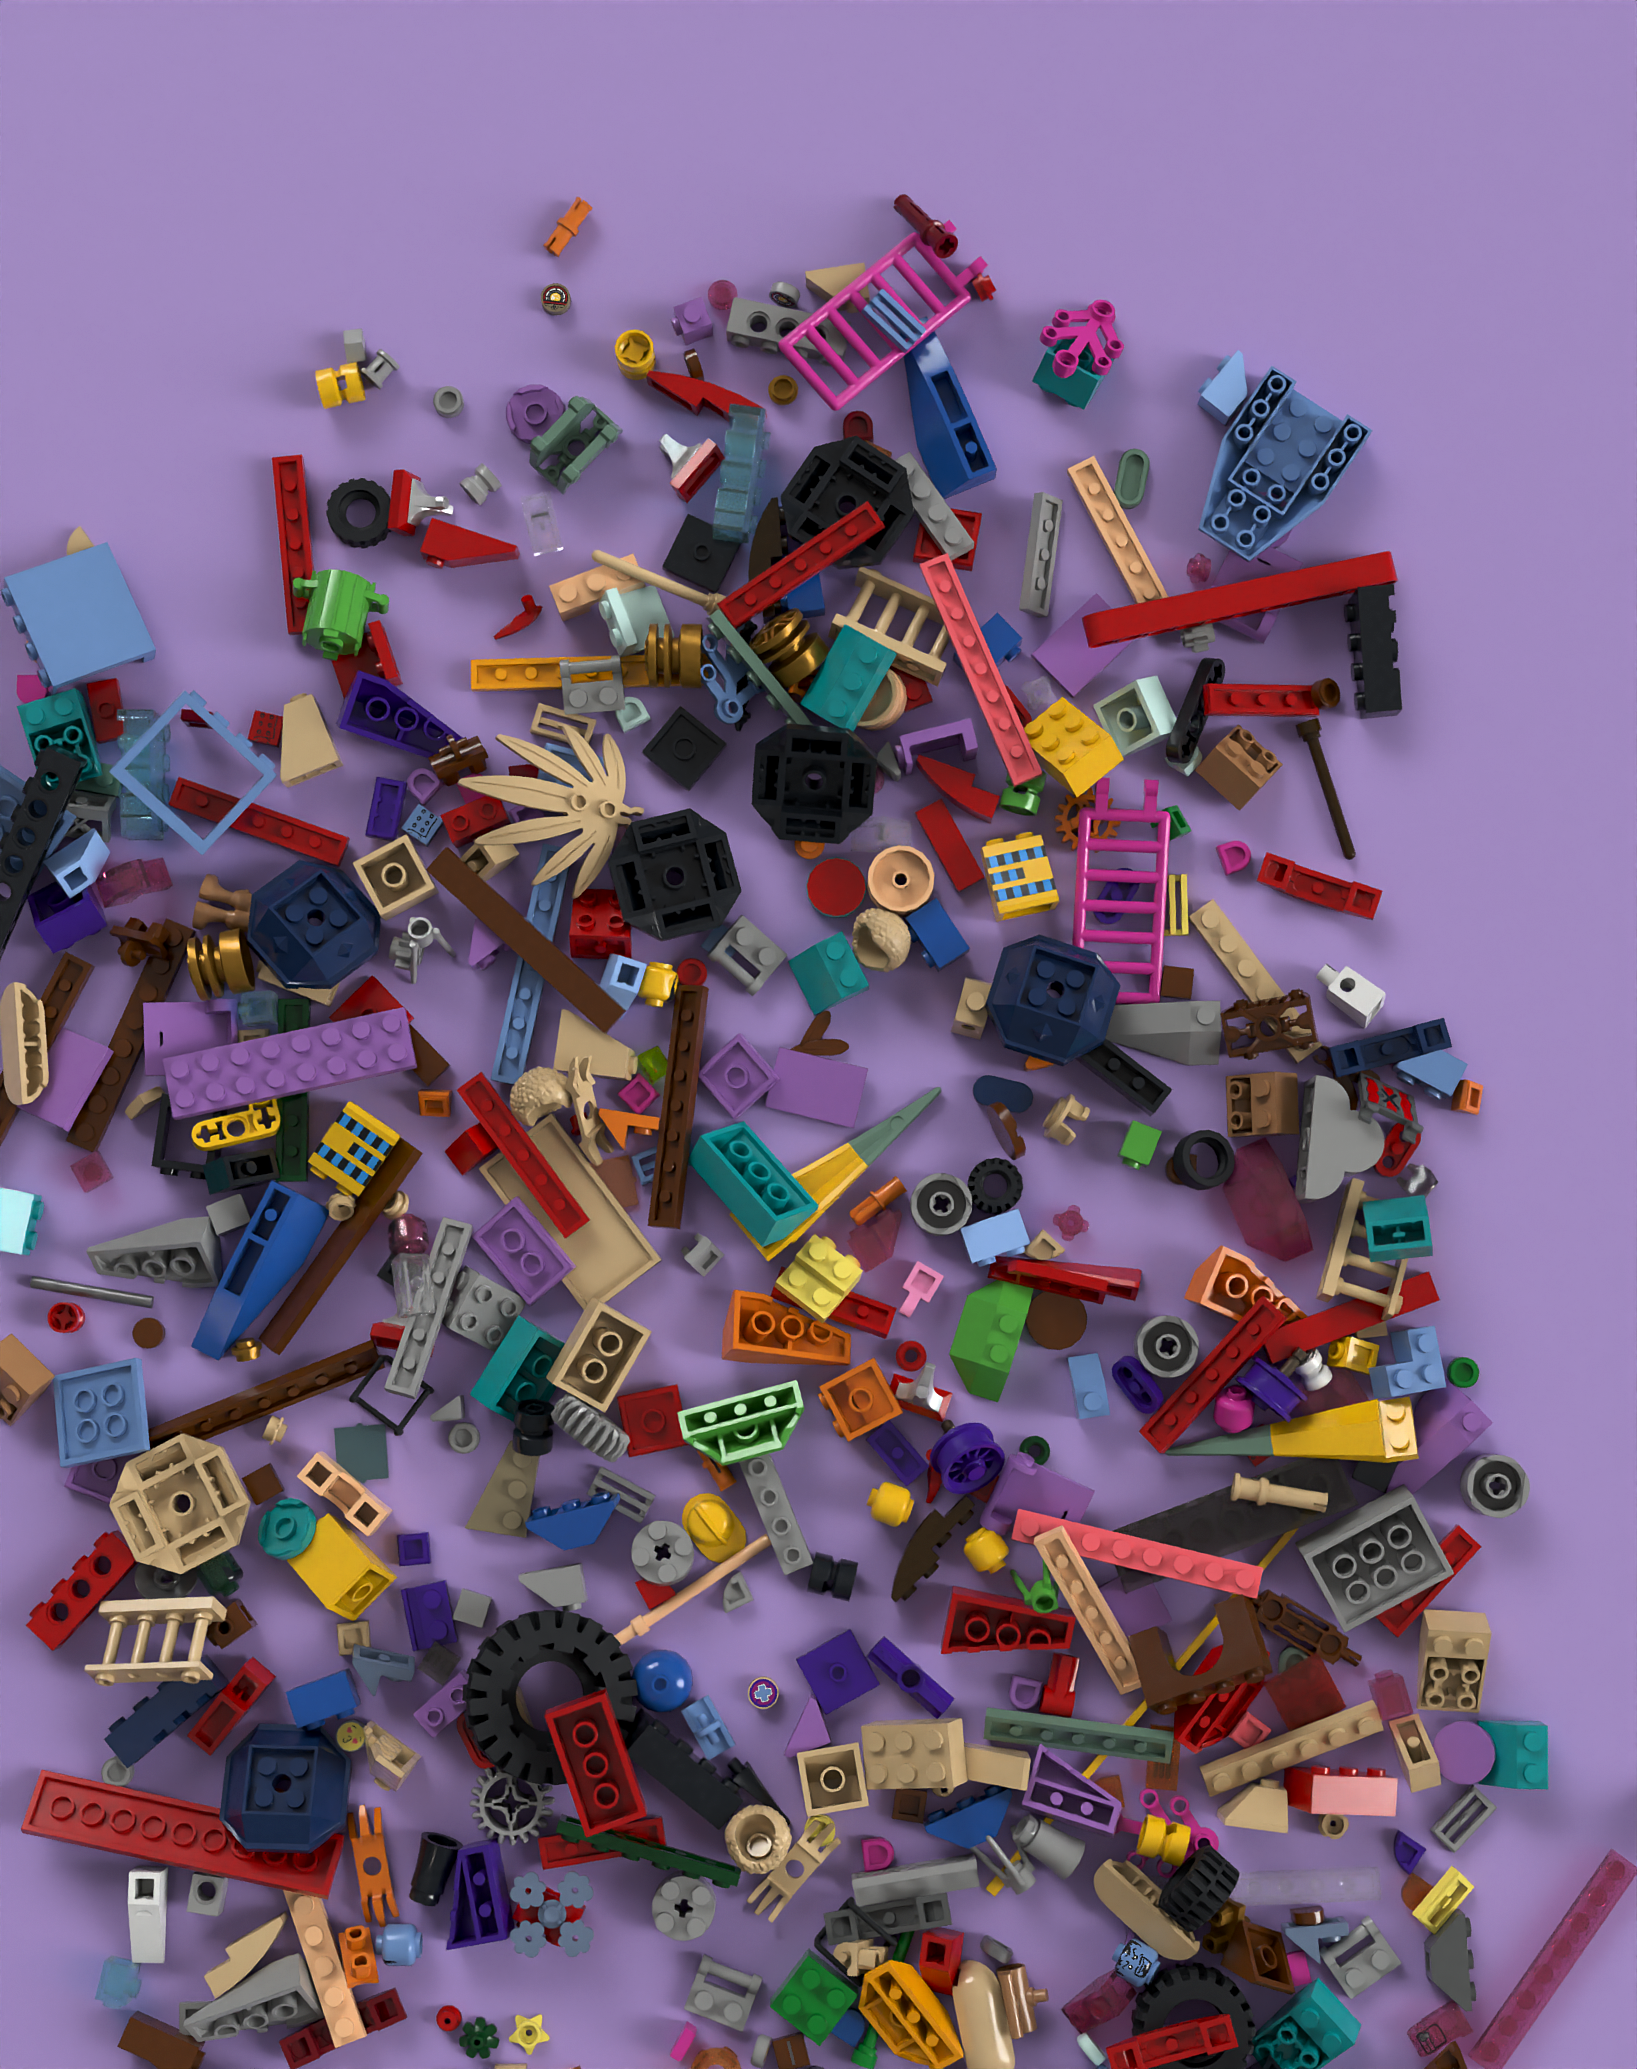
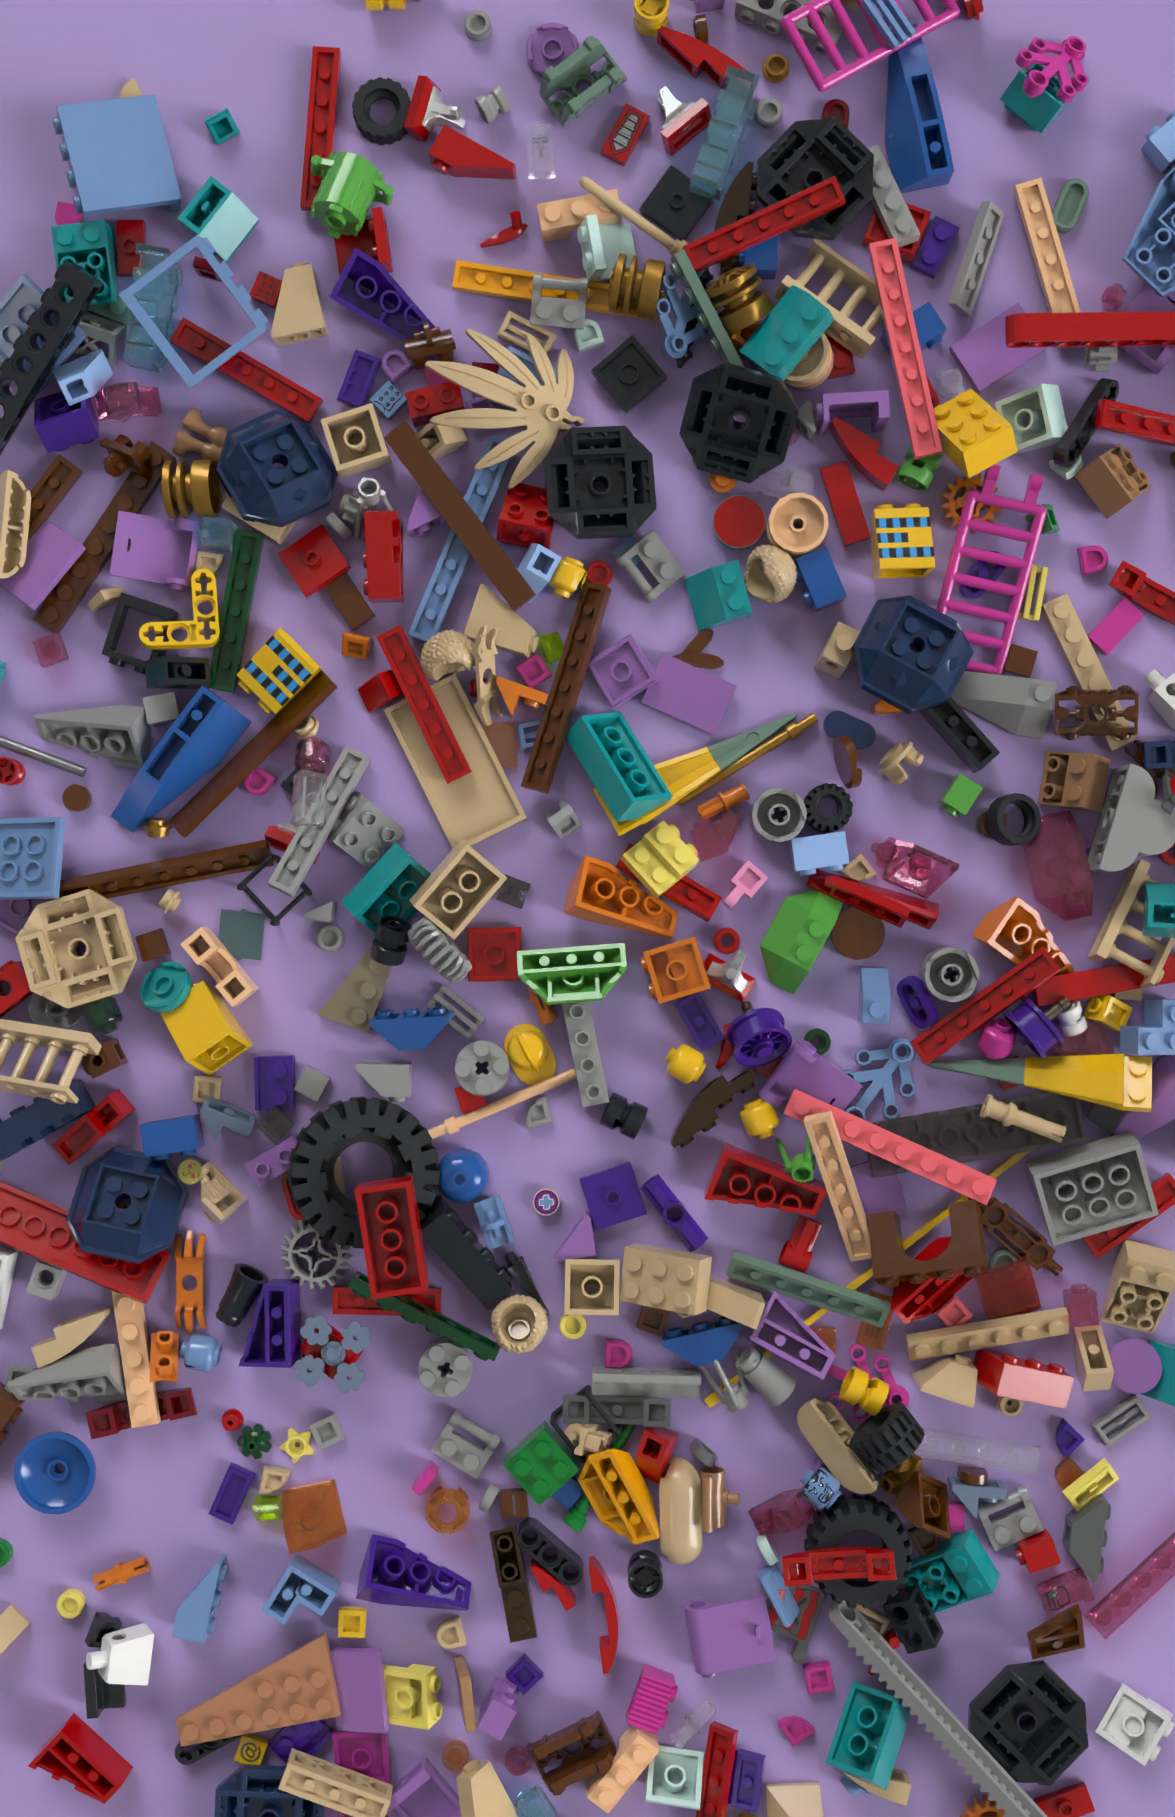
camera: 10 degrees right, 5 degrees up
medium lavender plate [163,1007,417,1120] -> none
tan plate [325,1193,356,1221] -> none
dark purple tile [397,1532,431,1567] -> none
medium lavender tile [471,1196,576,1307] -> none
tan piece [746,1819,842,1922] -> none
medium lavender tile [1008,1674,1043,1710] -> none
none -> slope [177,176,259,263]
none -> teal slope [204,108,240,145]
none -> dark pink tile [244,766,277,796]
none -> light grey tile [309,1412,346,1450]
none -> light grey tile [326,512,352,540]
none -> red wedge [363,511,404,603]
none -> clear smoke tile [496,875,531,909]
none -> tile [601,103,650,166]
none -> pearl gold bar [678,713,819,806]
none -> light grey tile [755,98,783,128]
none -> medium blue plant [843,1038,916,1120]
none -> clear pink slope [882,840,959,899]
none -> reddish brown tile [908,1526,941,1557]
none -> dark purple plate [910,216,960,279]
none -> red brick [1014,1528,1061,1574]
none -> dark pink tile [1088,597,1144,656]

